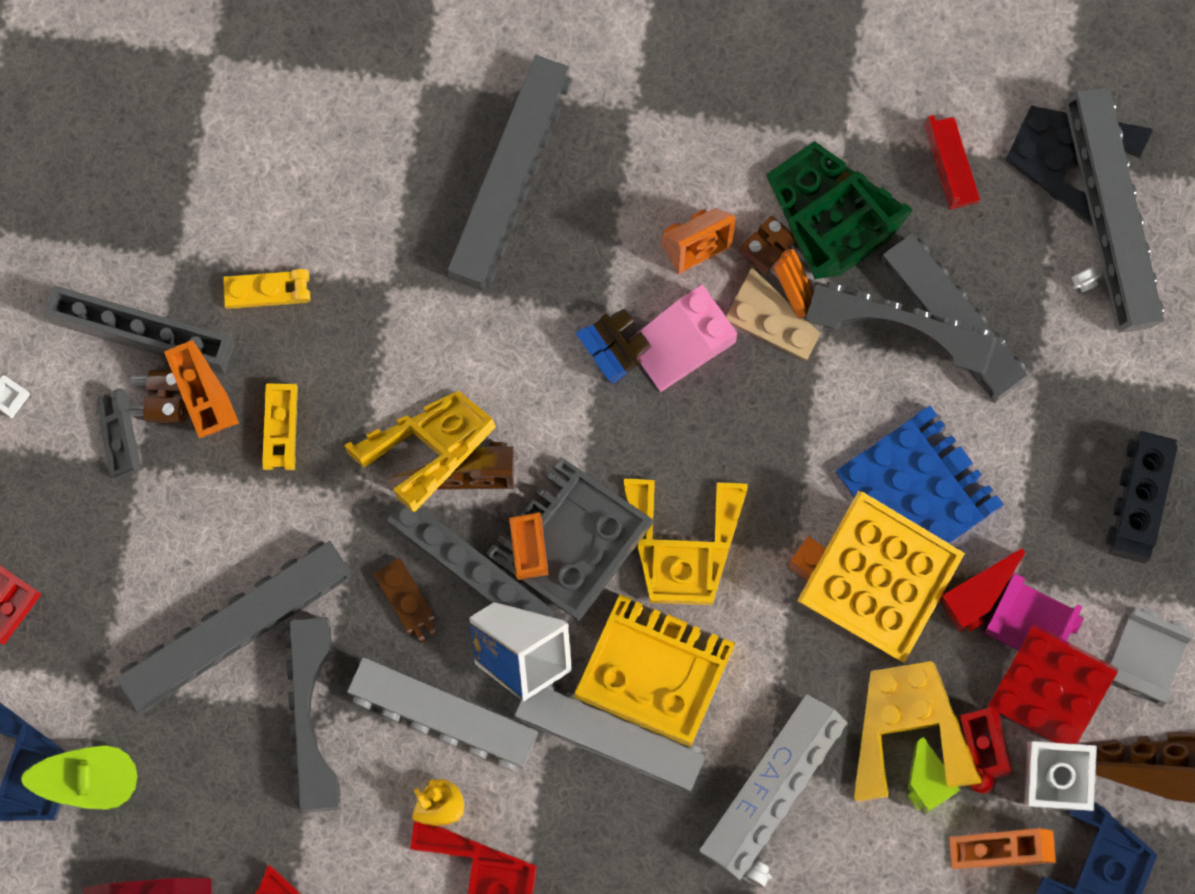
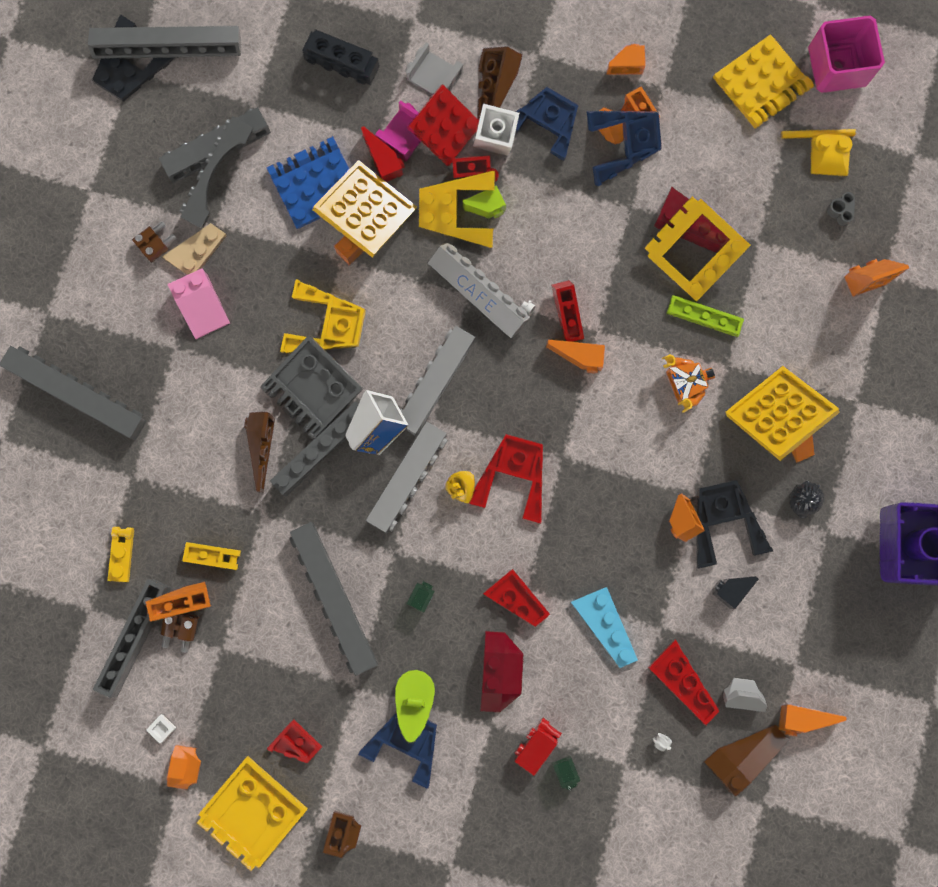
camera: 85 degrees left, 5 degrees up
dark grey hinge [97,388,142,479] -> none
dark grey arch [285,617,341,813] -> none
yellow wing [344,390,496,513] -> none
reddish brown hinge [373,558,437,643] -> none
orange tile [509,512,549,580] -> none
yellow hinge [574,594,736,748] -> none
dark brown hips [576,309,651,384] -> none
orange slope [661,207,736,274] -> none
dark green wedge [766,141,913,279] -> none
orange tile [773,249,814,318] -> none
red panel [925,115,980,210] -> none
orange slope [949,828,1056,869] -> none
white plate [1071,266,1101,292] -> none
none -> clear green brick [407,581,435,613]

